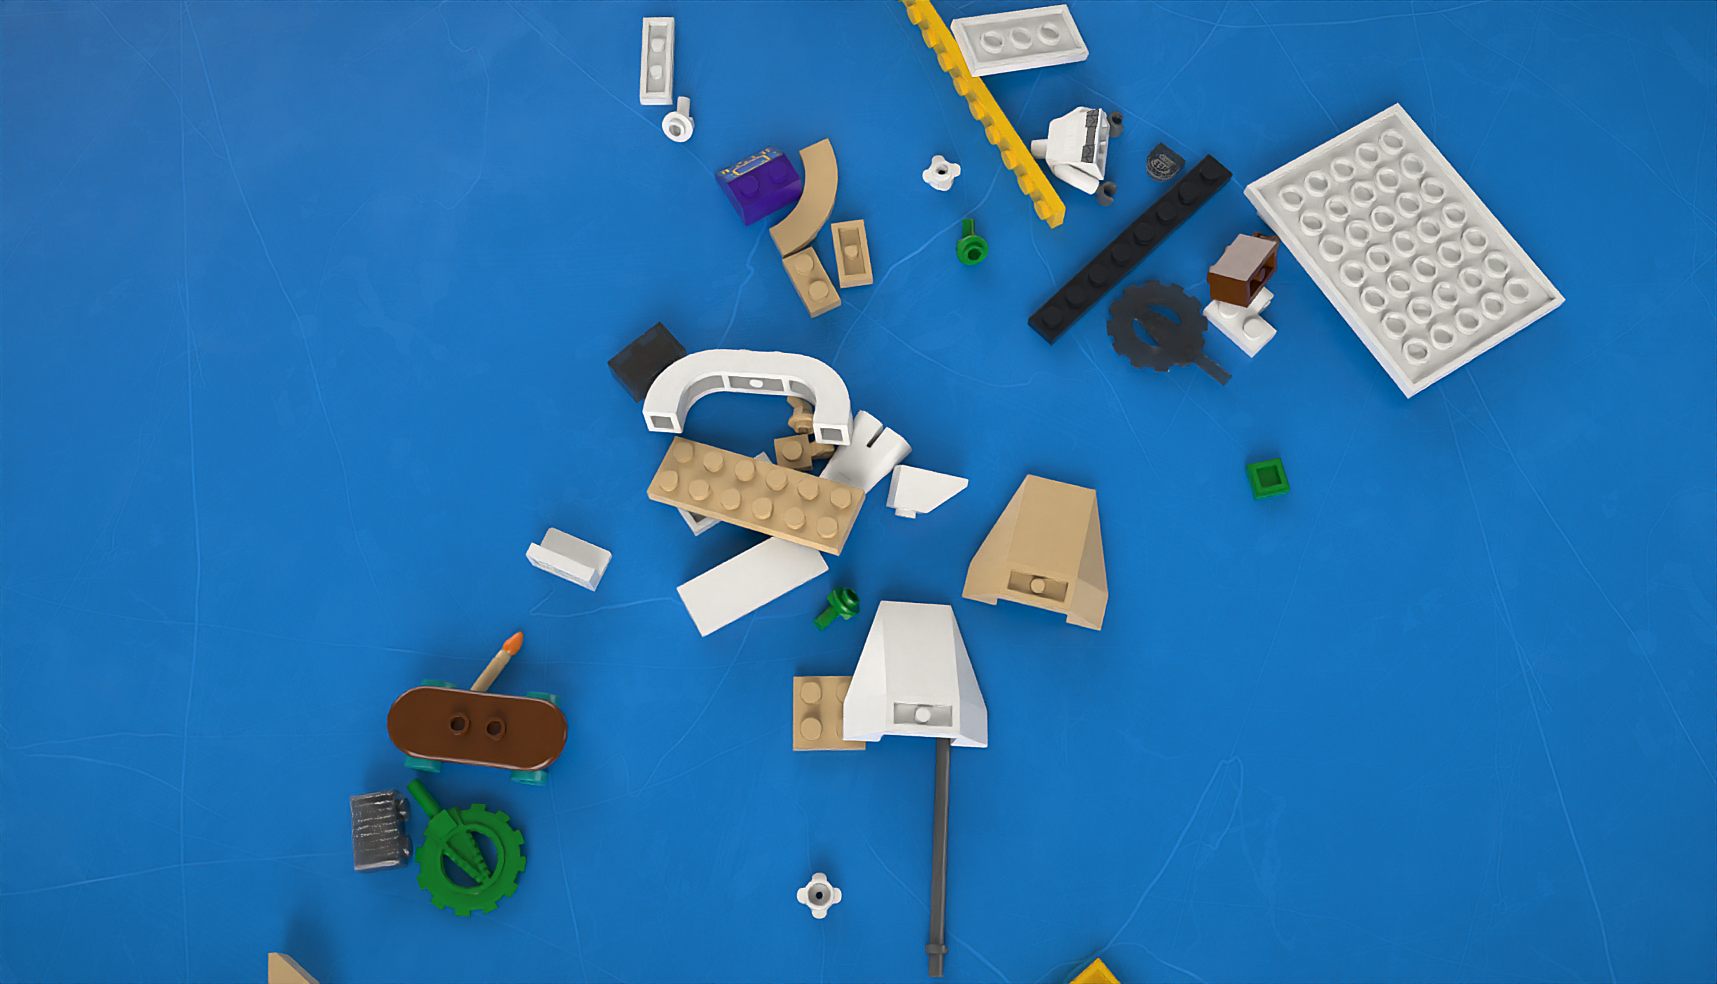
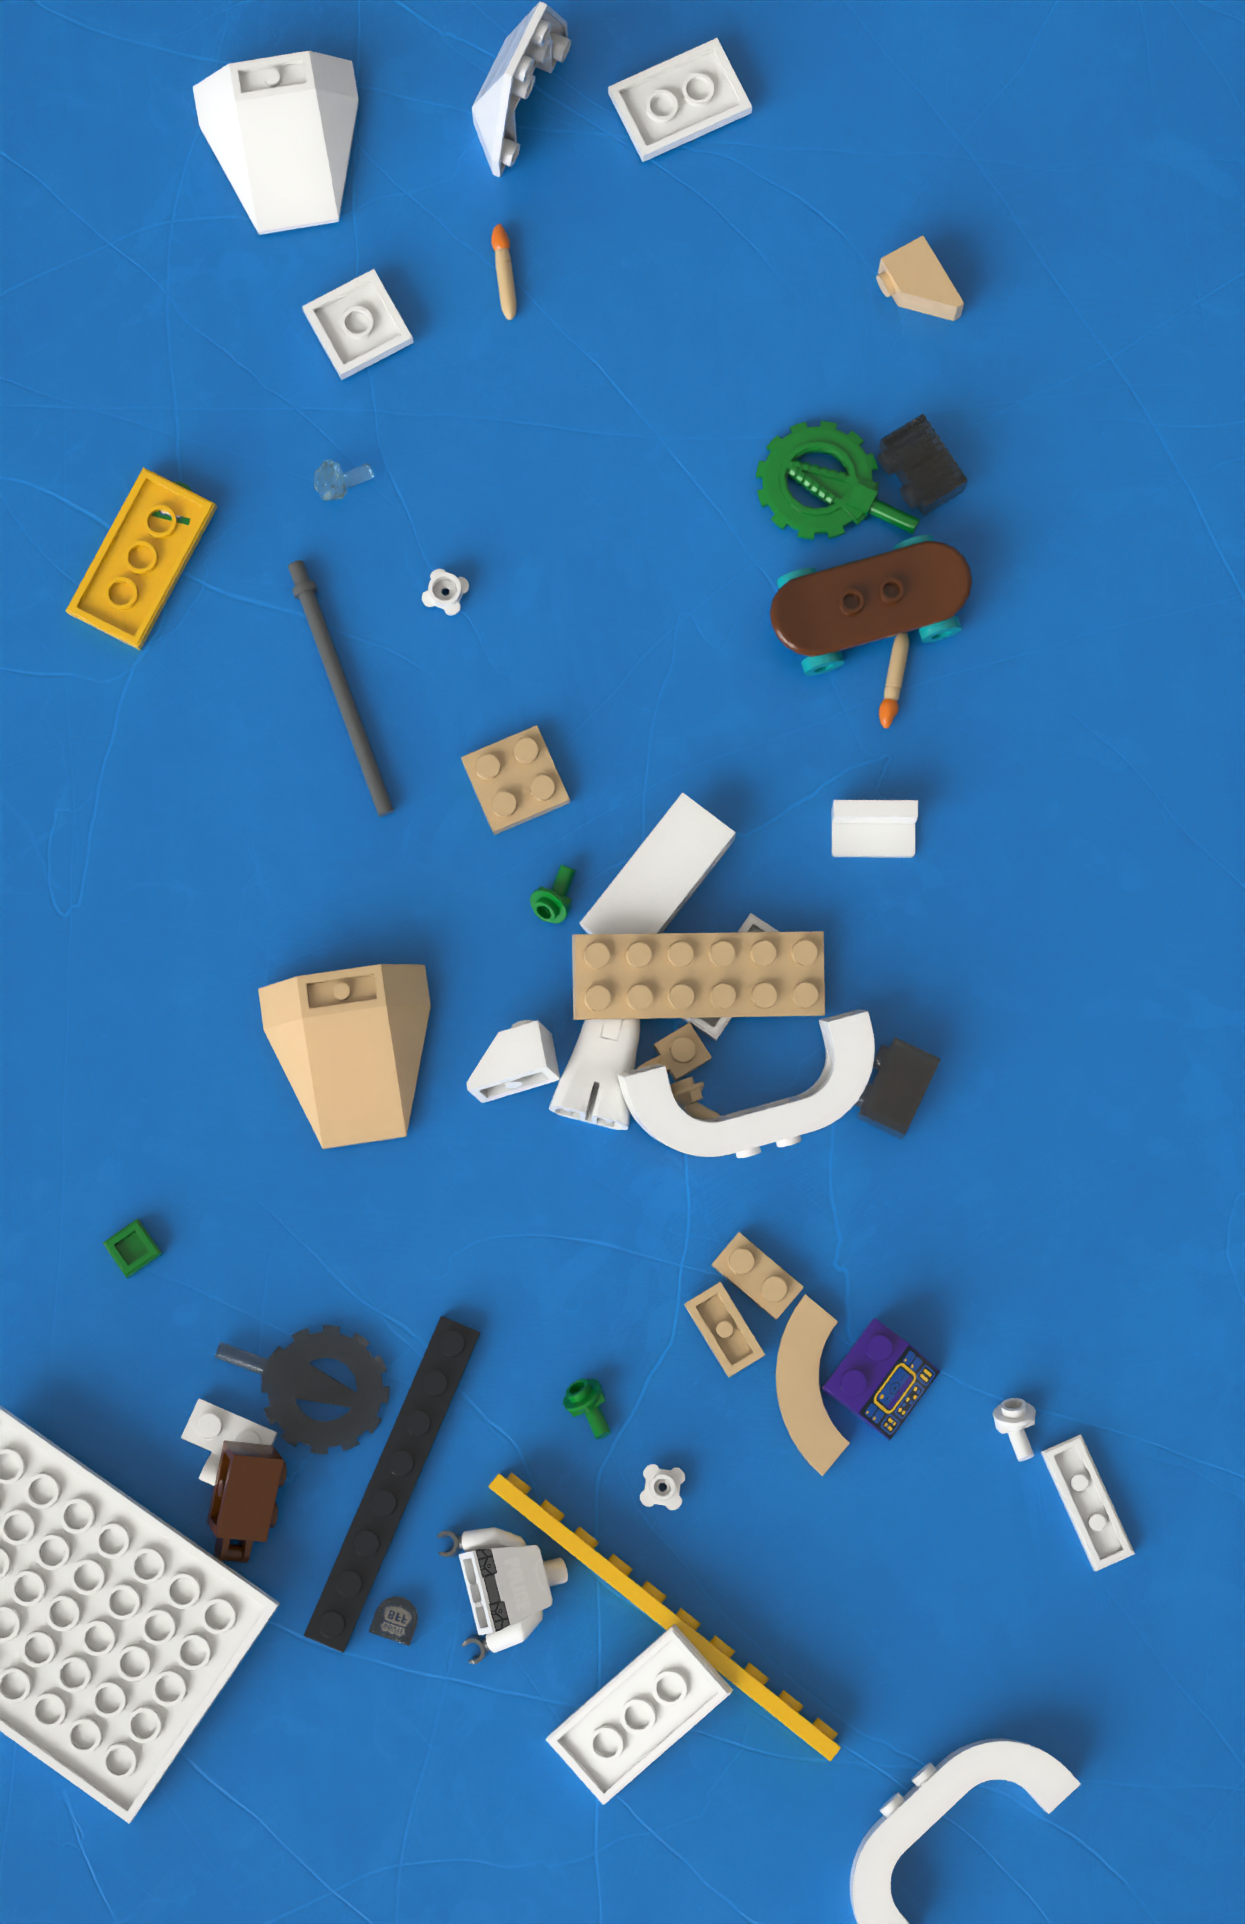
camera: 155 degrees right, 10 degrees up
white wedge [842,601,988,748] -> none

